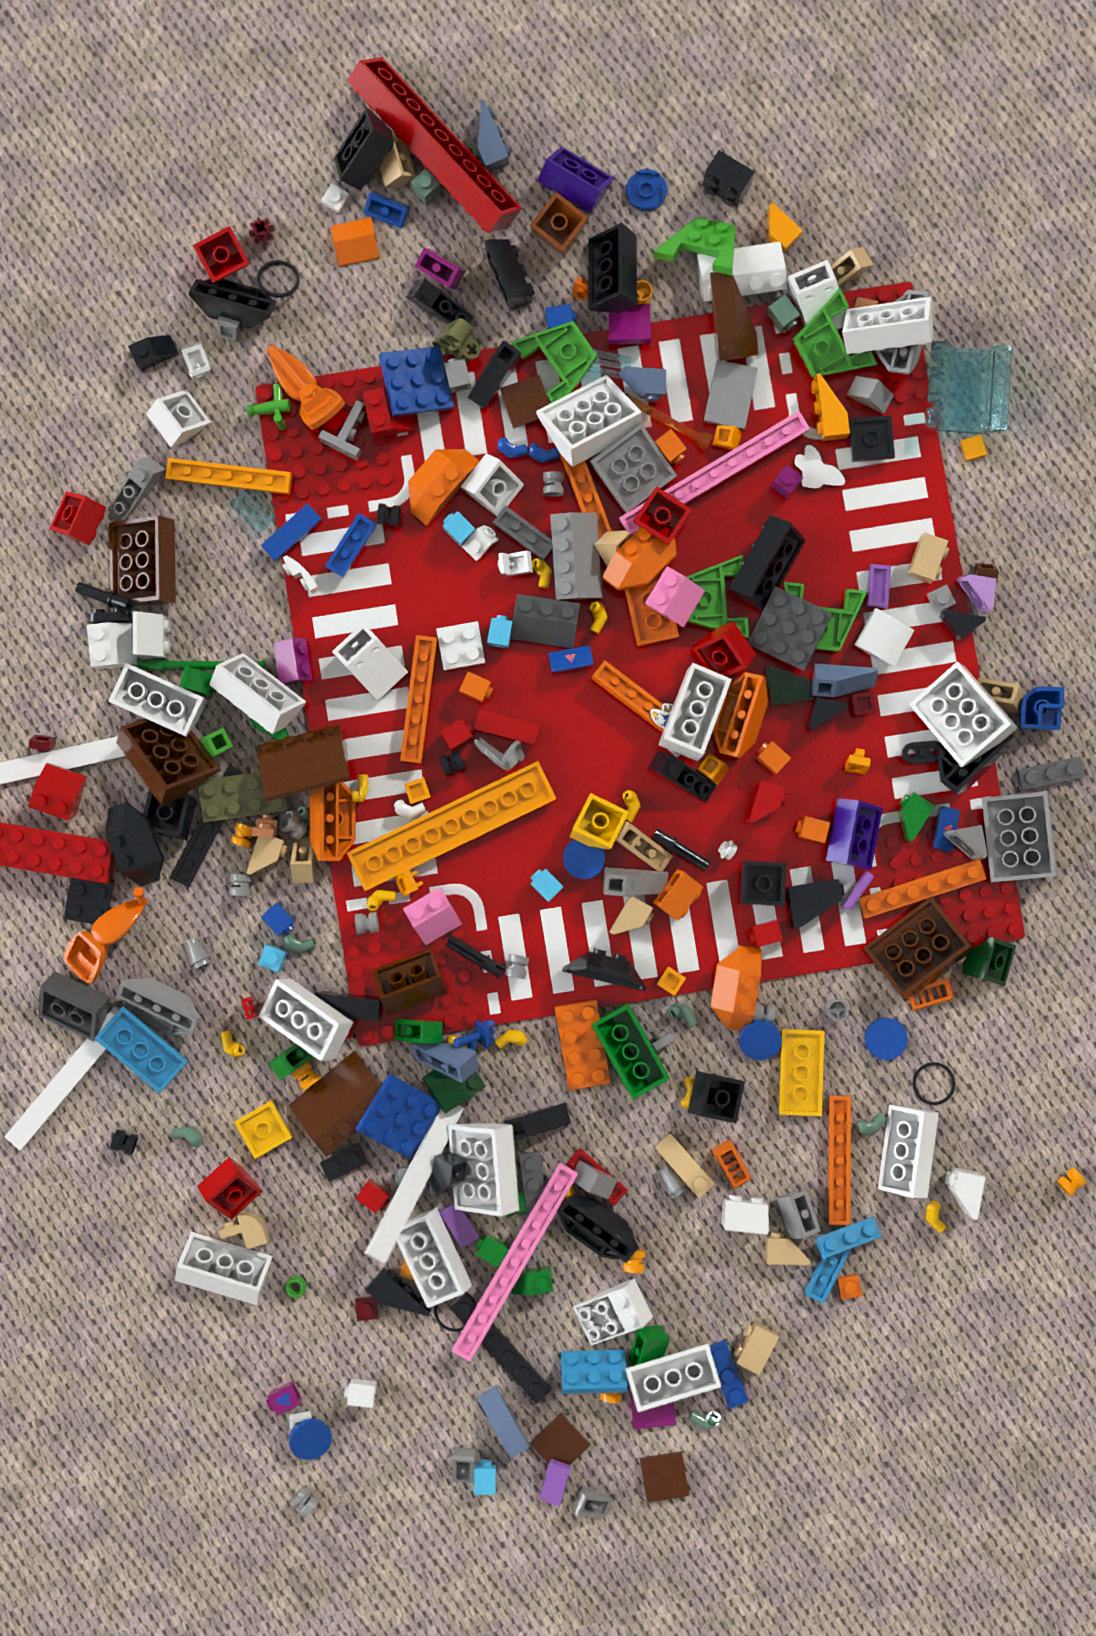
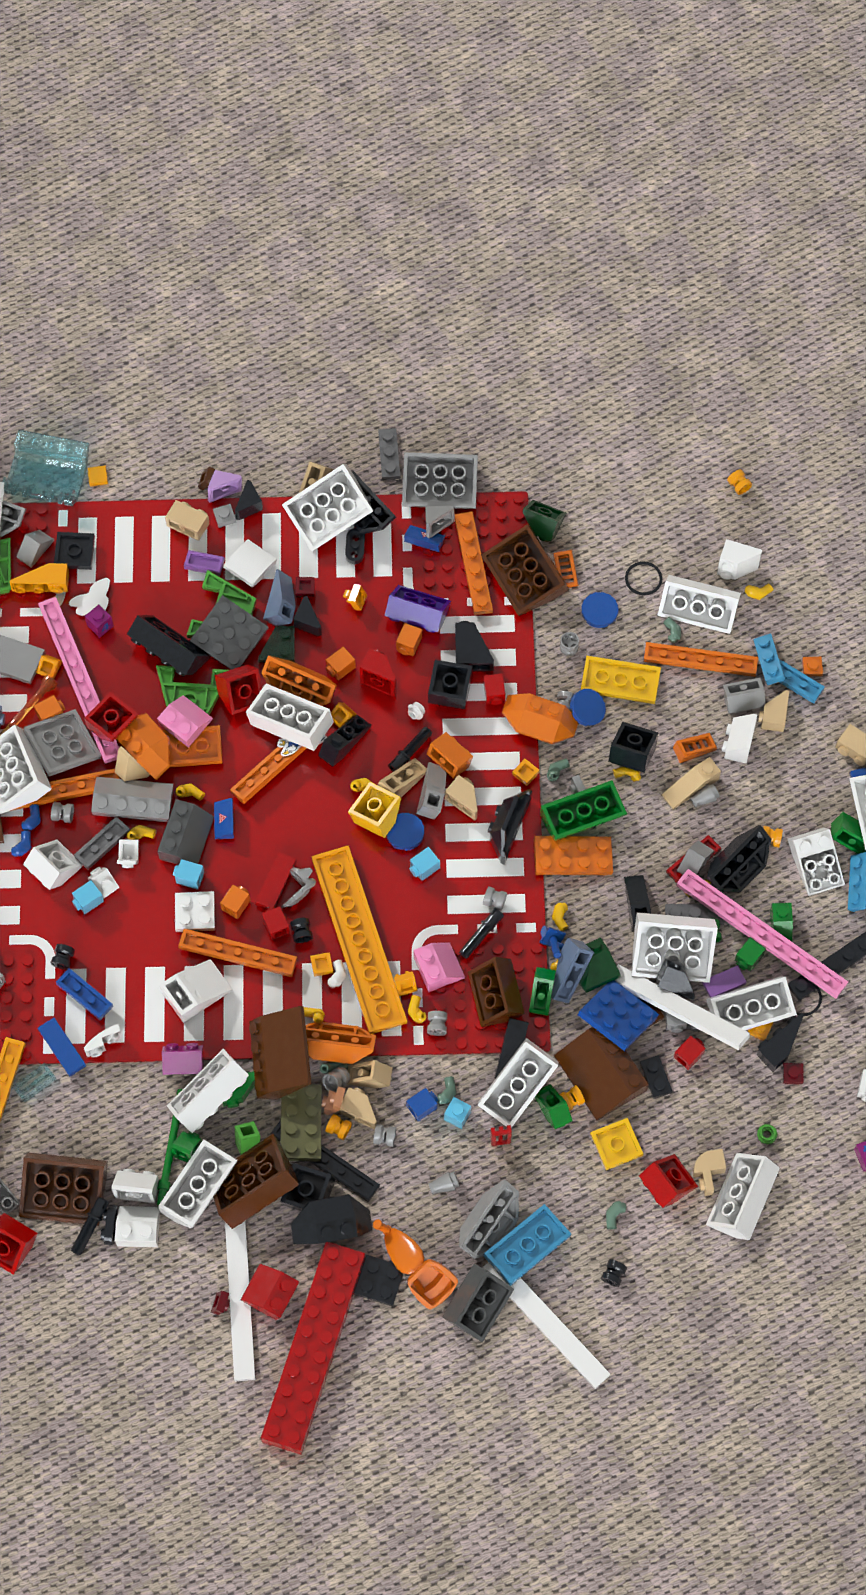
camera: 80 degrees left, 20 degrees down
yellow arm [220,1030,245,1058] -> none
orange wedge [408,449,480,526] -> none
medium lavender tile [840,871,874,911] -> none
green slope [899,792,935,842] -> none
blue brick [1019,686,1065,730] -> none

